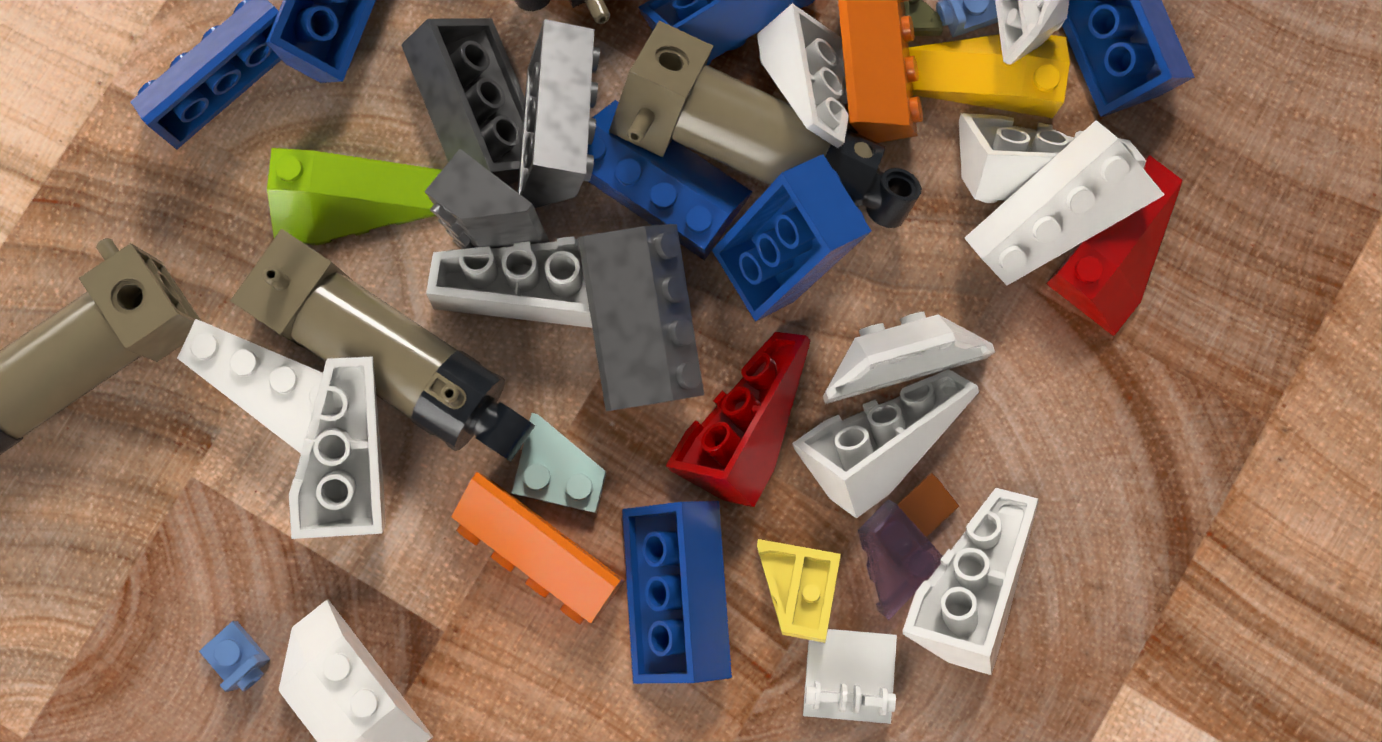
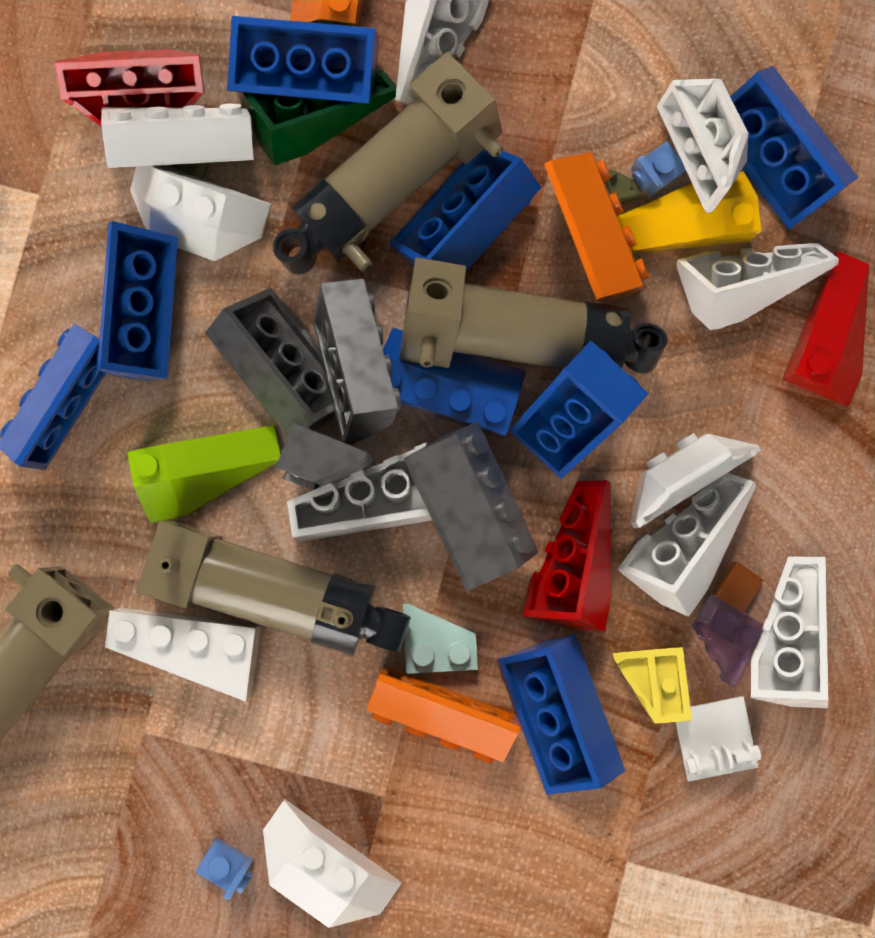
camera: 20 degrees left, 5 degrees up
white wedge [289,356,386,539] -> none
white wedge [757,3,849,148] -> none
white wedge [965,120,1165,285] -> none

